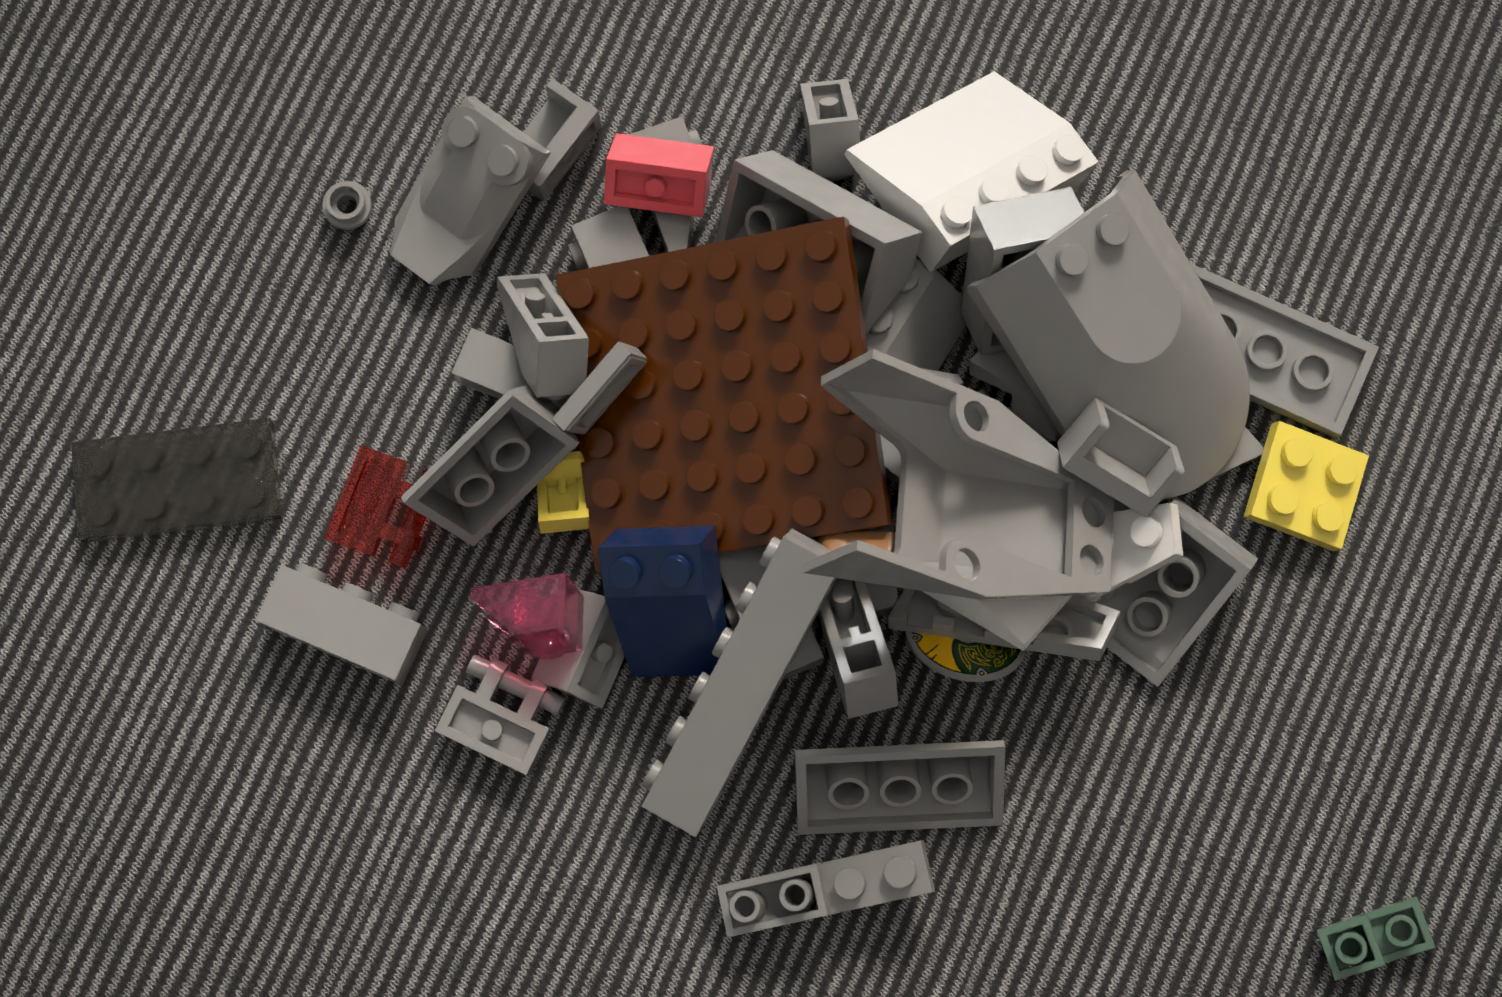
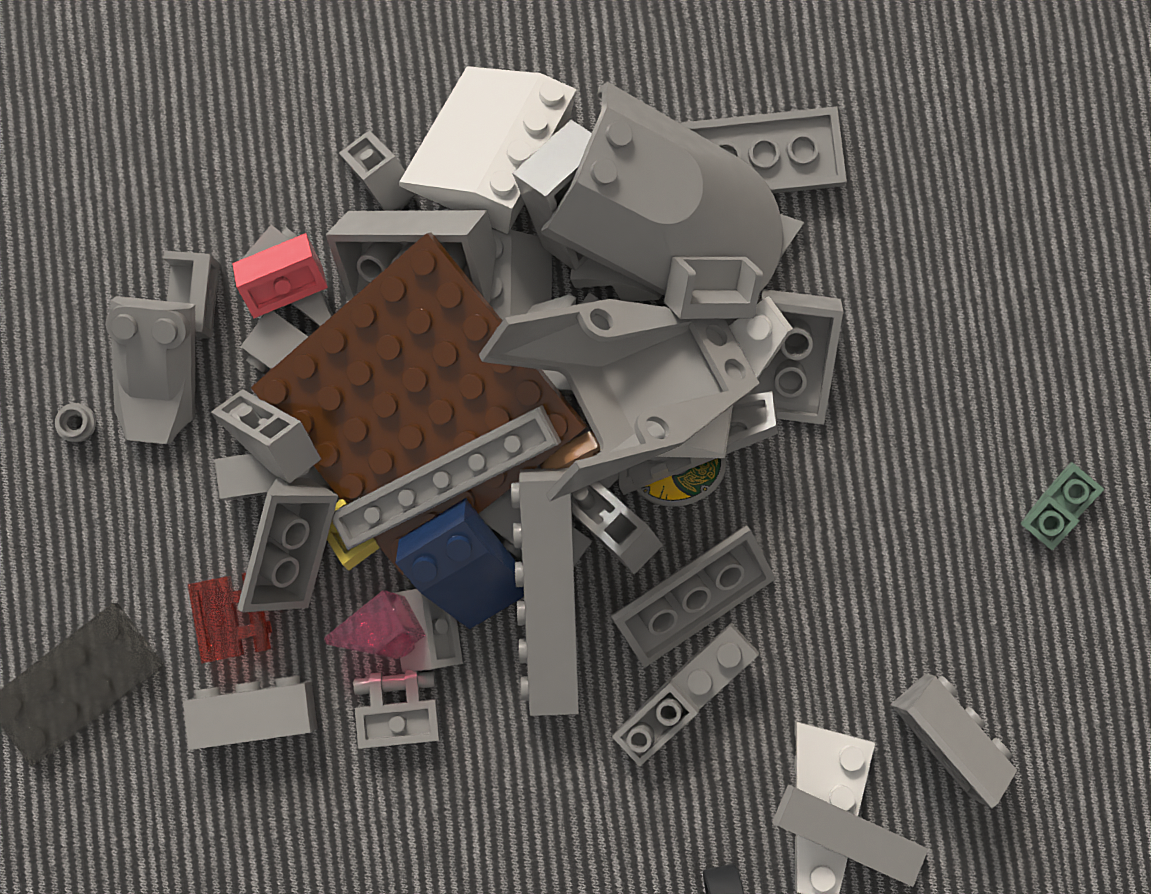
camera: 30 degrees left, 5 degrees up
light grey tile [552,341,648,435] -> none
light yellow plate [1243,421,1369,551] -> none
none -> light grey tile [332,405,561,550]

